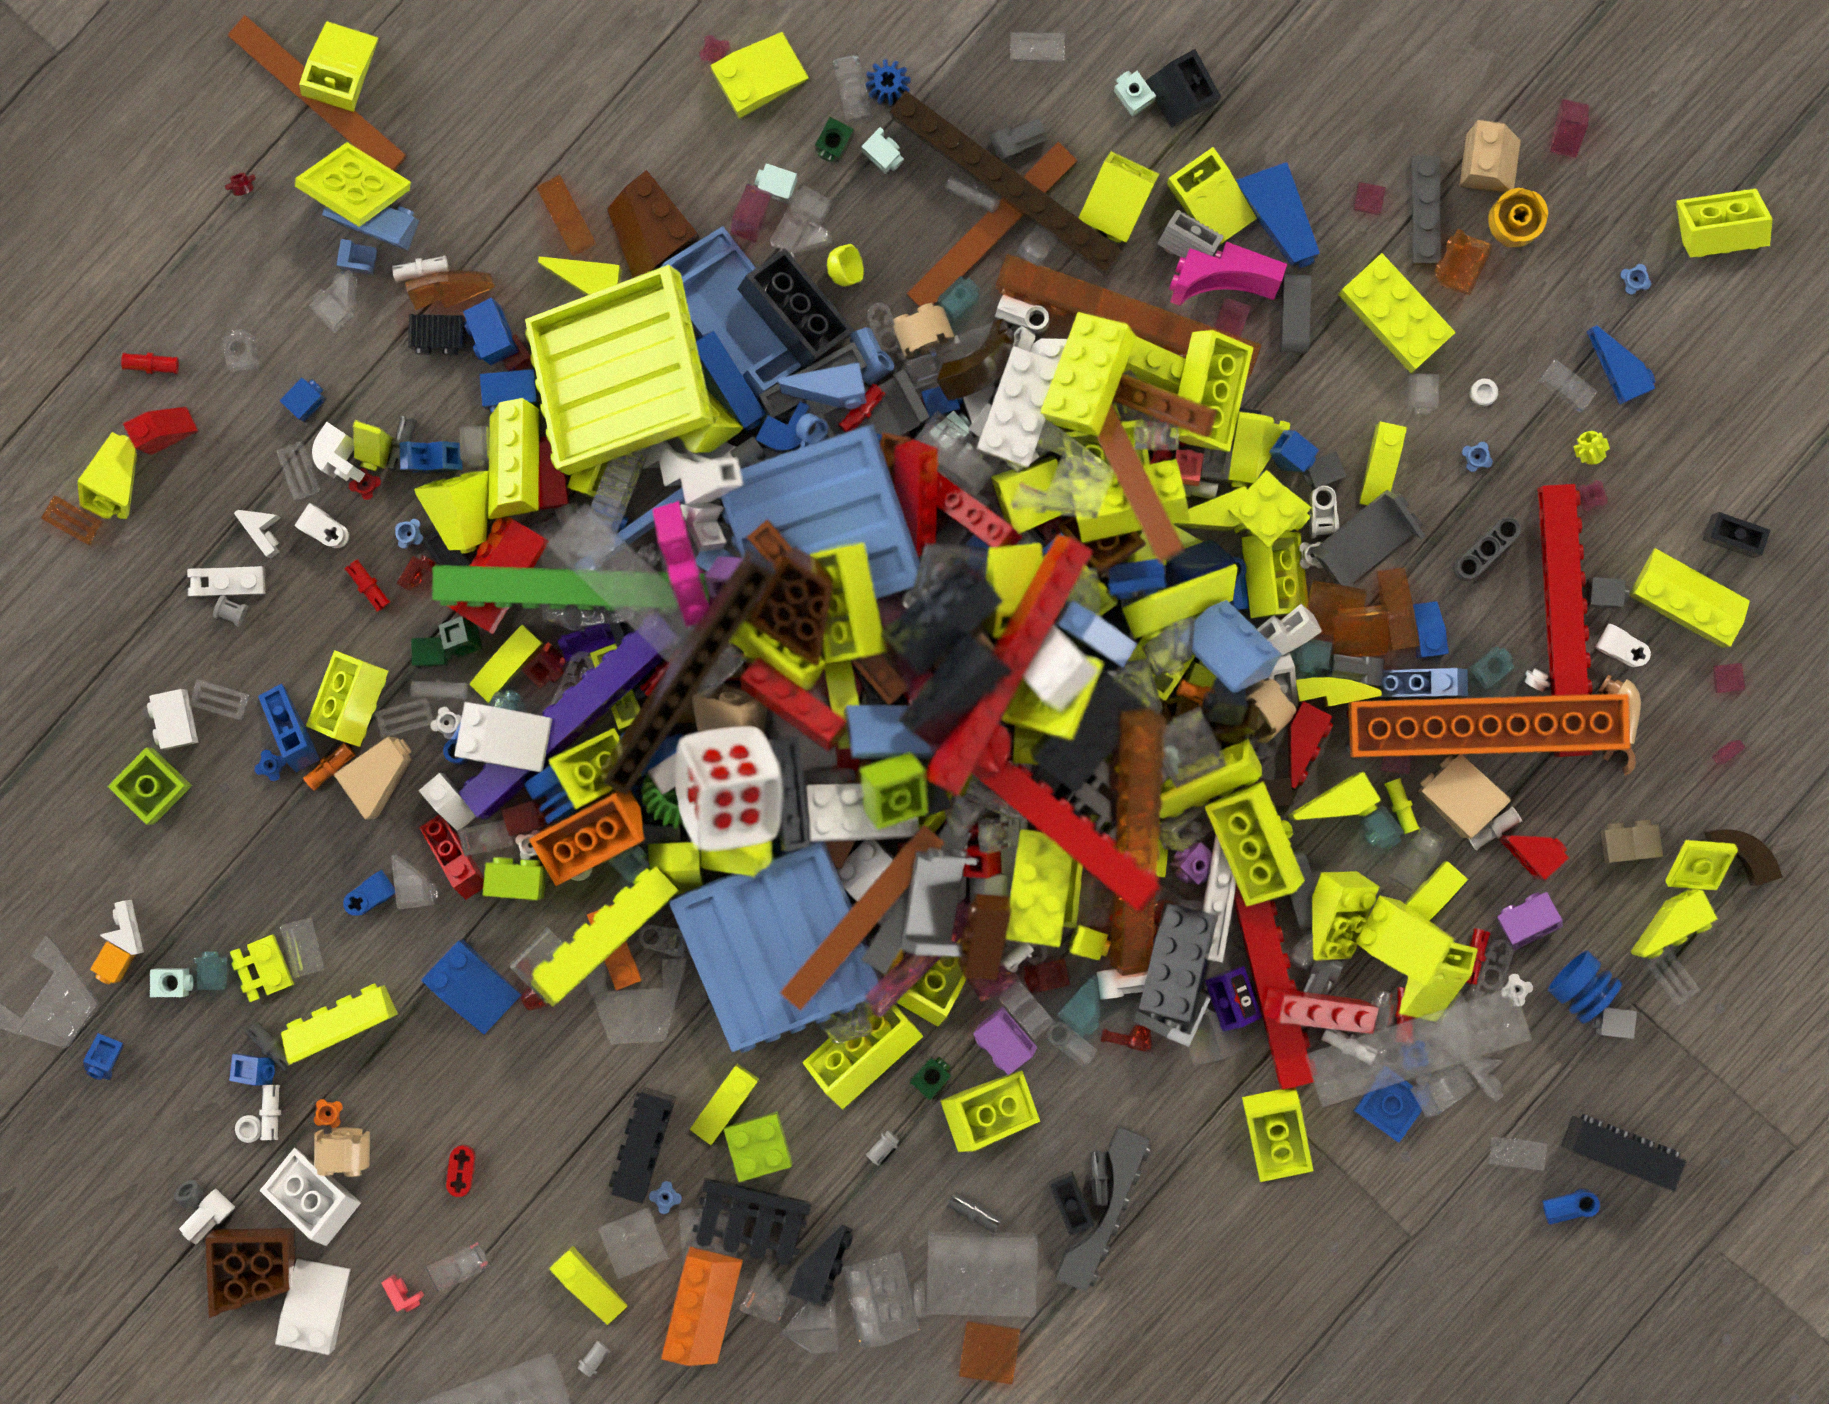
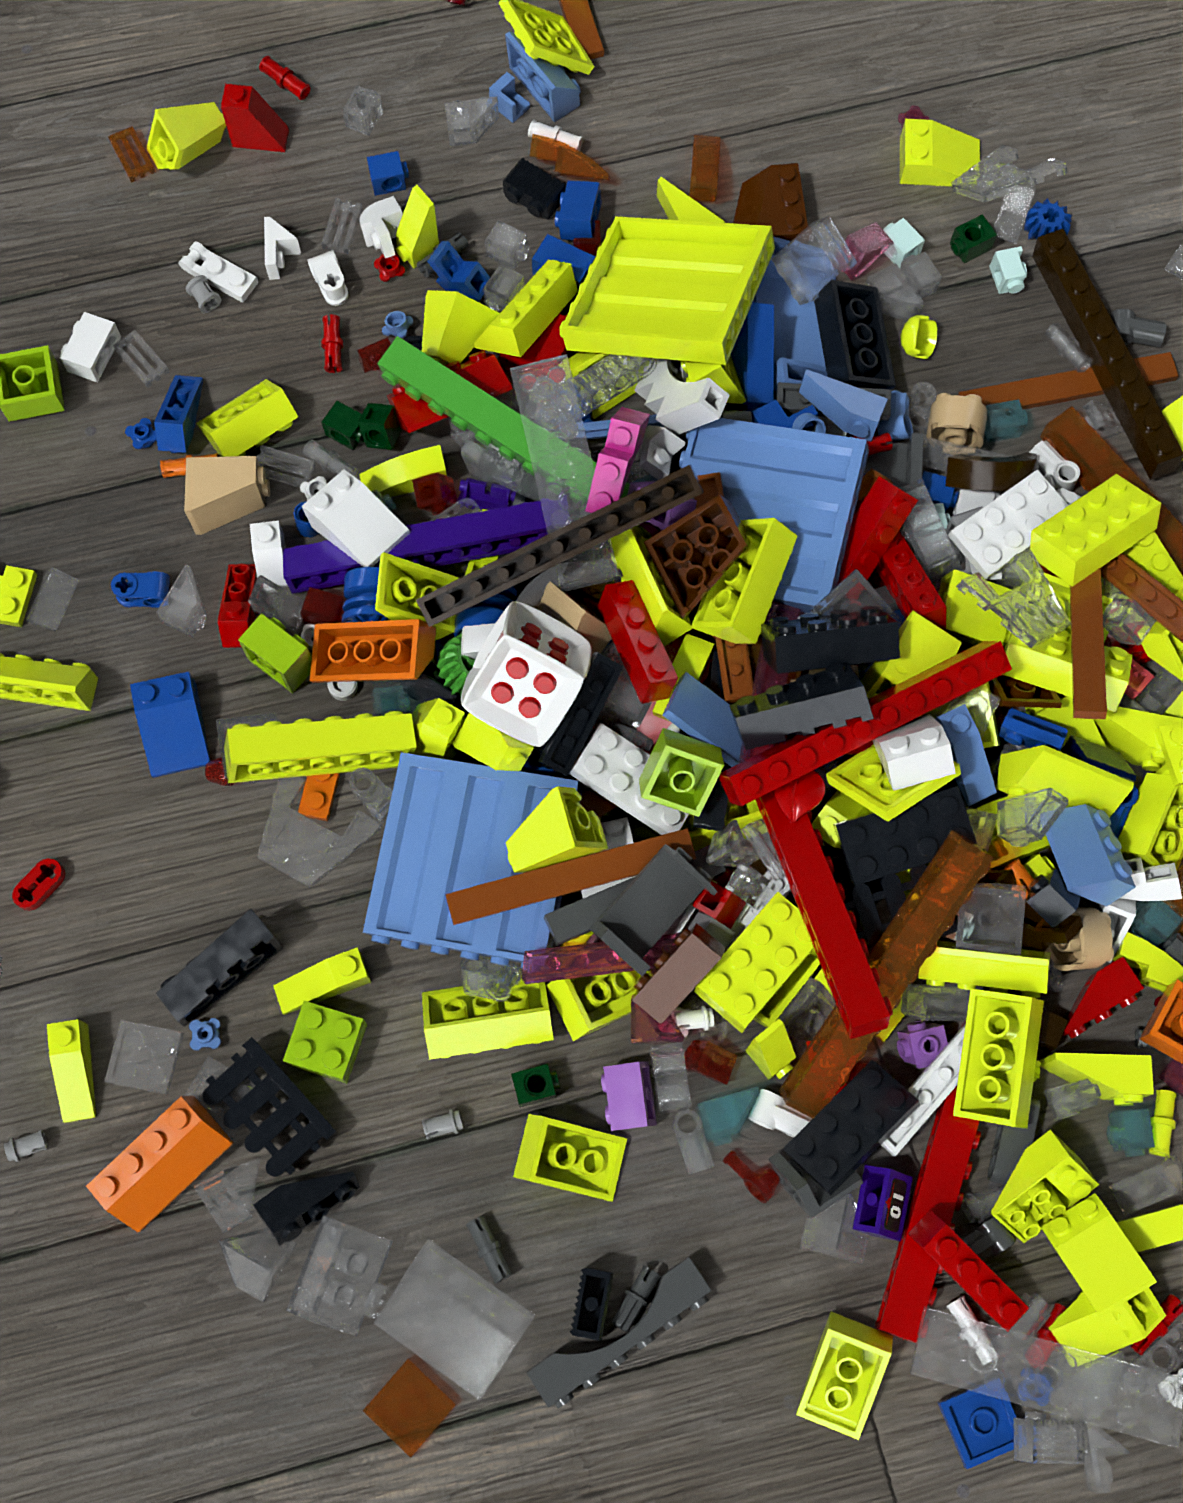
camera: 25 degrees right, 15 degrees down
none -> clear brick [485,220,529,270]
none -> neon yellow slope [506,786,608,873]
none -> clear panel [771,216,857,305]
none -> clear wing [951,145,1068,202]
none -> clear piece [1044,1079,1101,1121]

